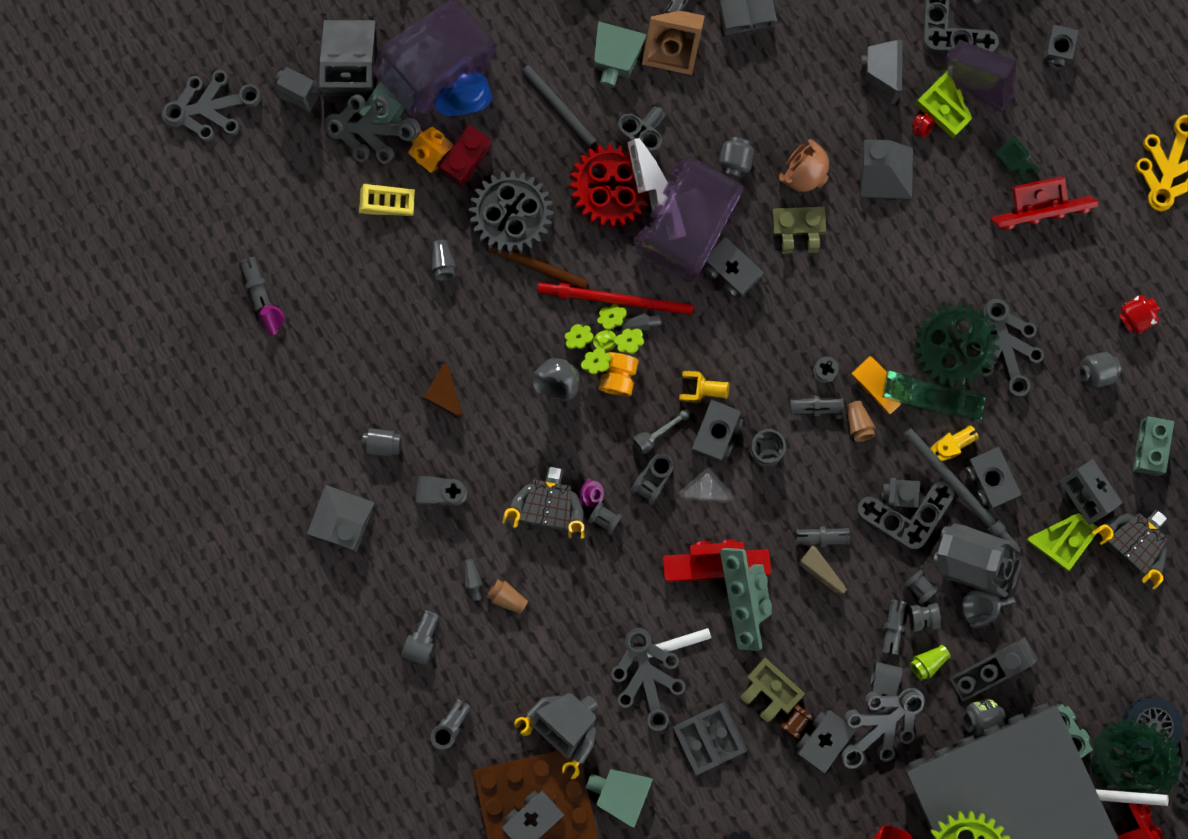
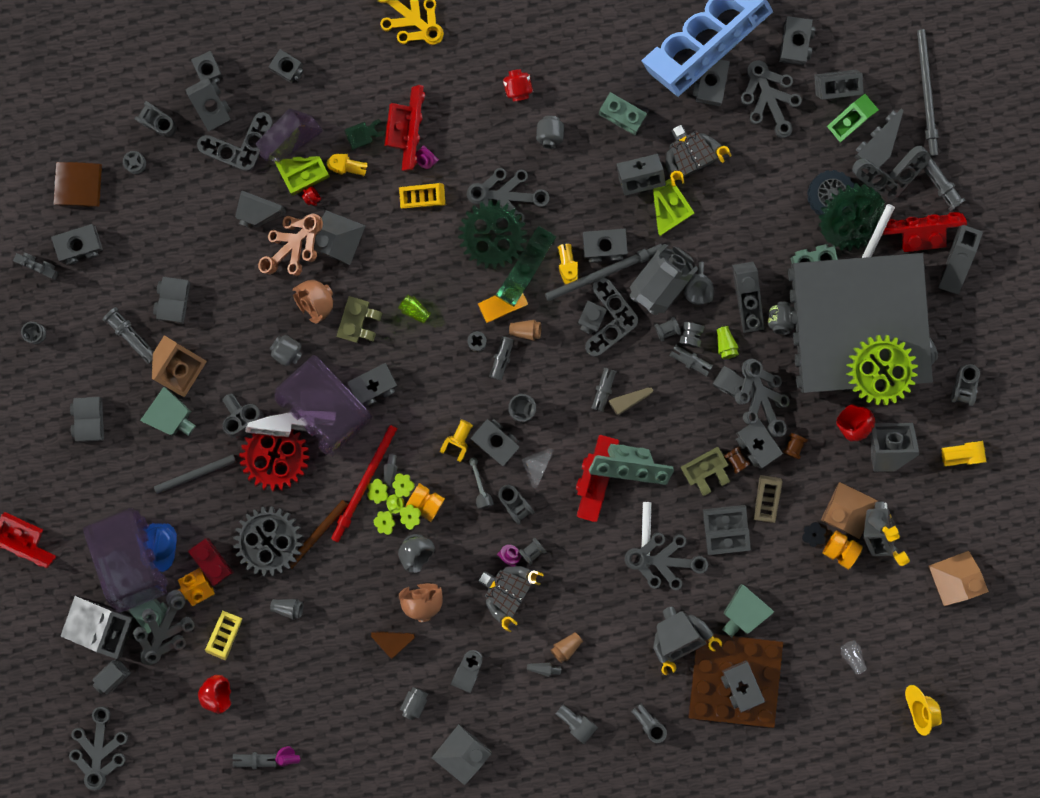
camera: 70 degrees left, 5 degrees up
none -> red hair [198,675,231,714]
none -> nougat plant [258,214,323,276]
none -> yellow piece [327,154,367,176]
none -> clear neon green cone [398,294,431,324]
none -> yellow slope [399,183,445,209]
none -> nougat cylinder [399,583,443,622]
none -> magenta plate [416,145,439,169]
none -> dark tan slope [754,475,783,523]
none -> reddish brown bush [782,433,808,460]

